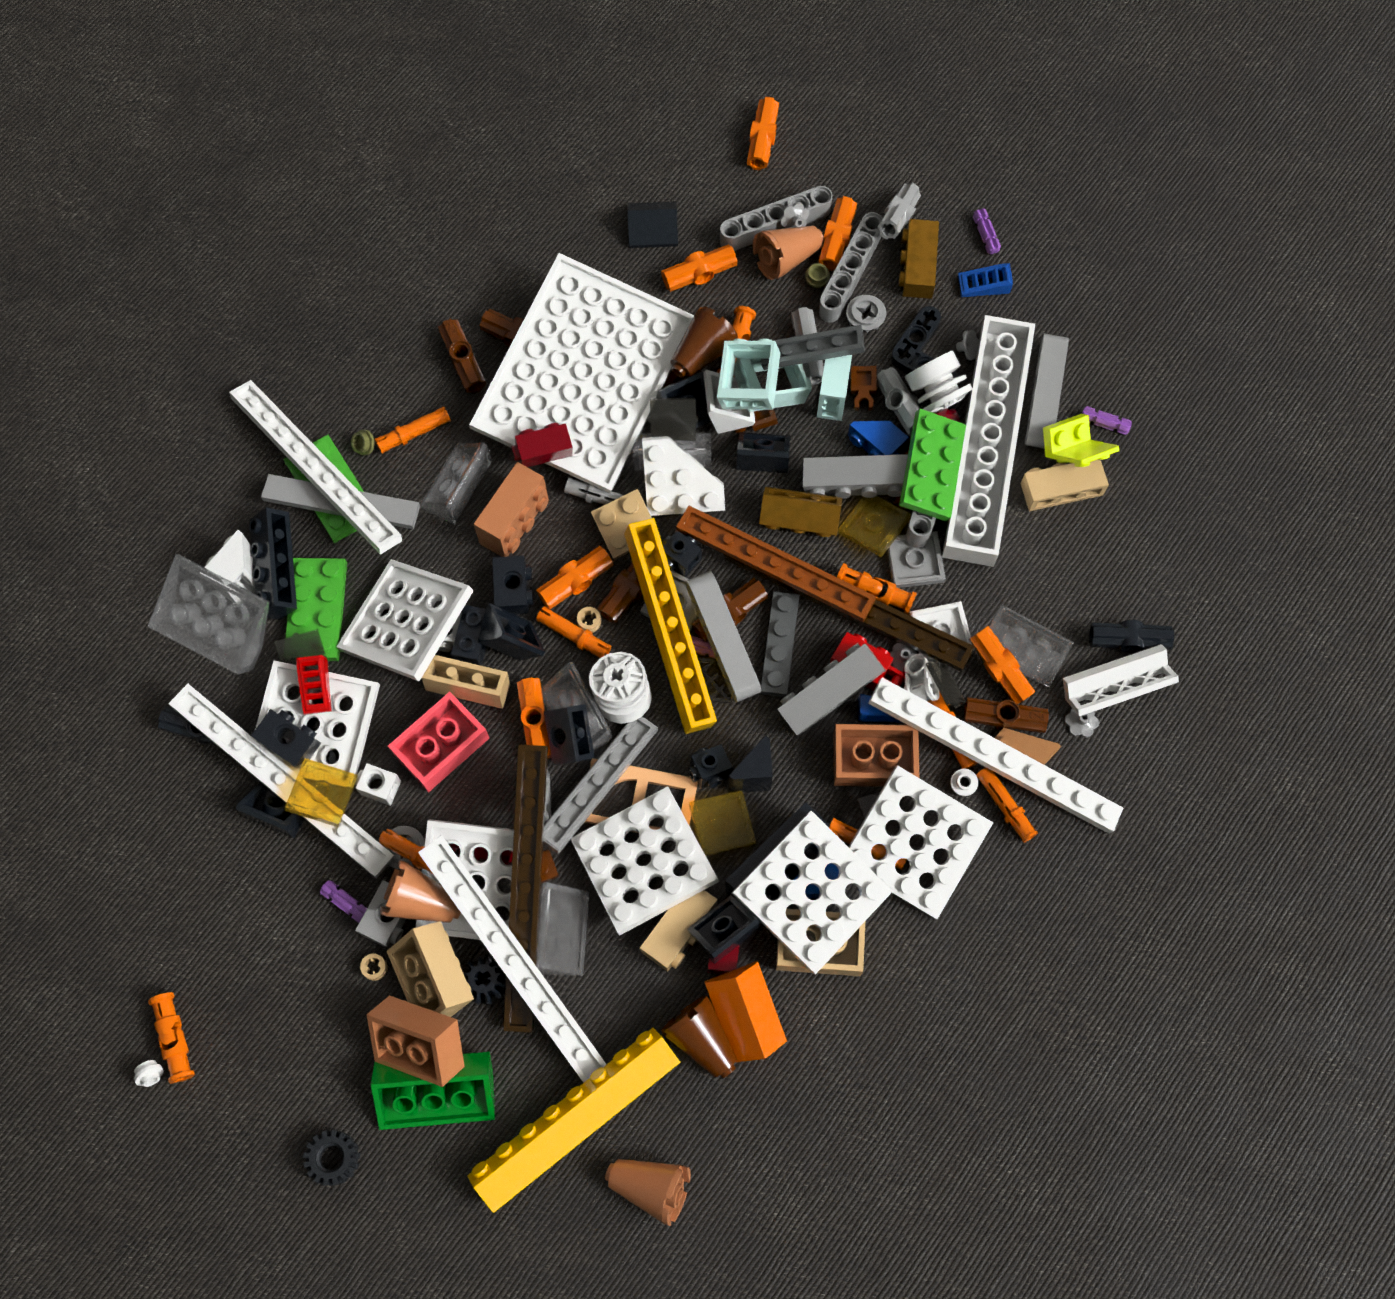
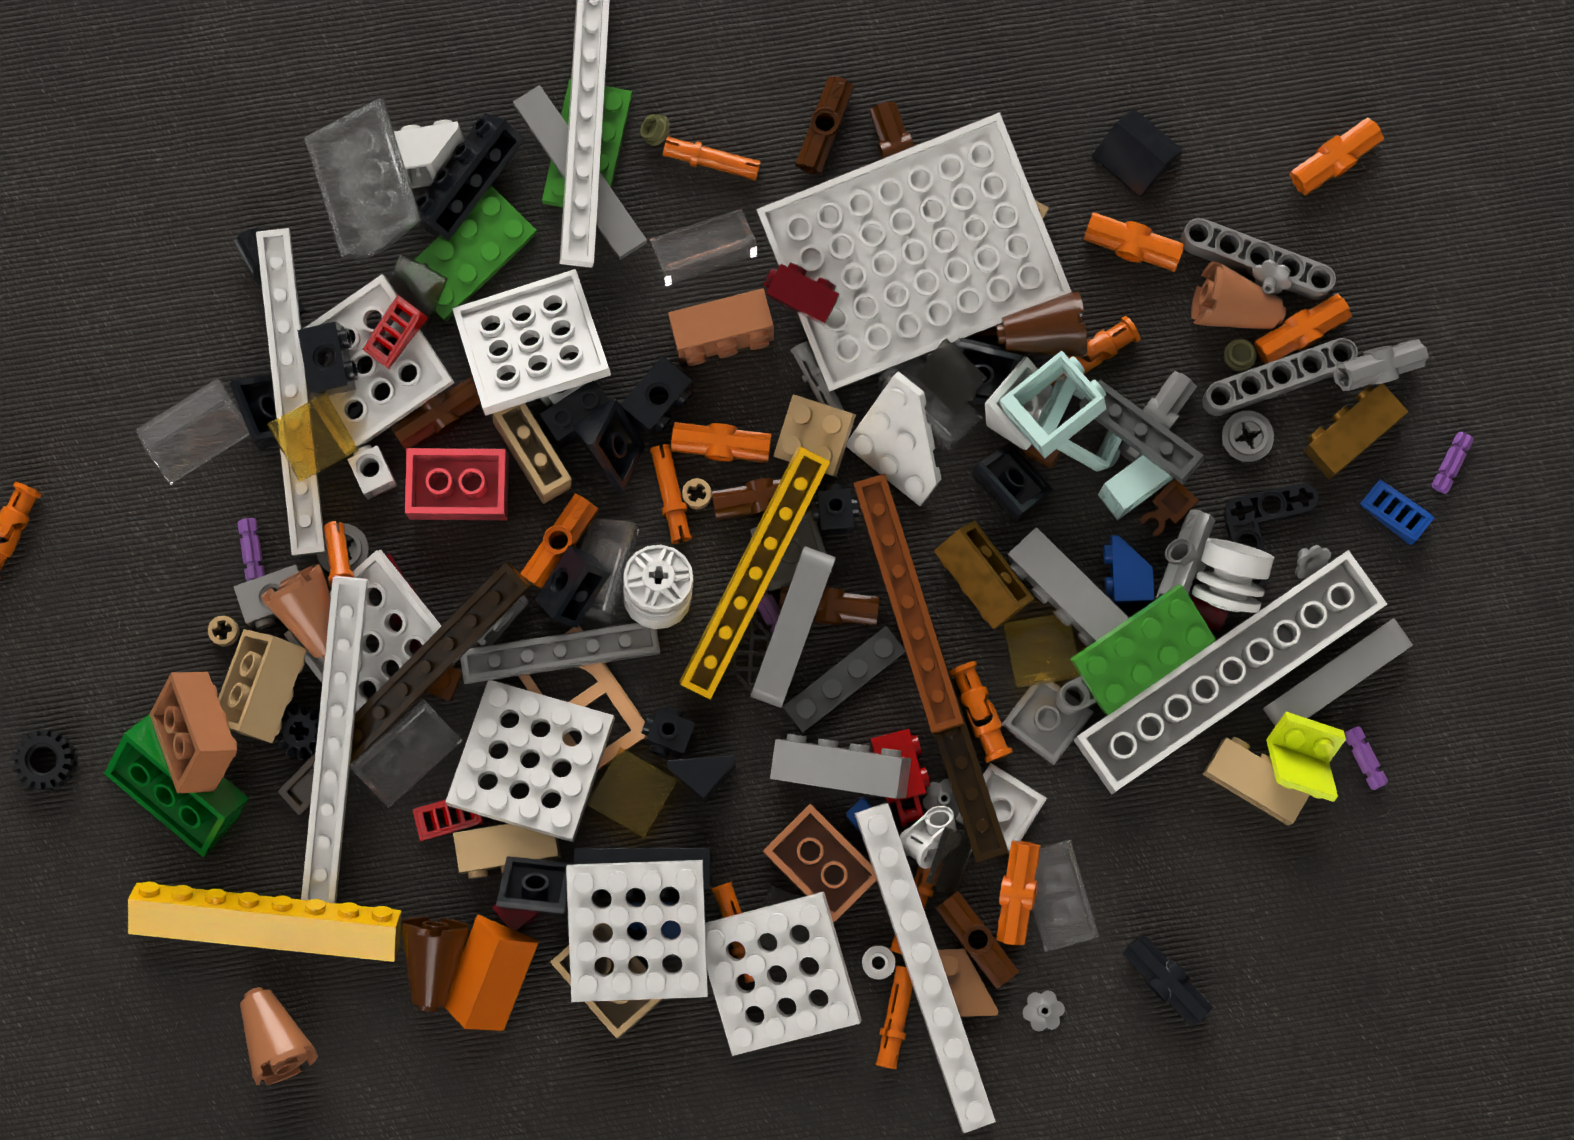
camera: 45 degrees right, 10 degrees up
white fence [1063,644,1179,716] -> none
none -> clear slope [136,378,250,484]
none -> reddish brown piece [391,375,481,450]
none -> red slope [412,800,485,842]

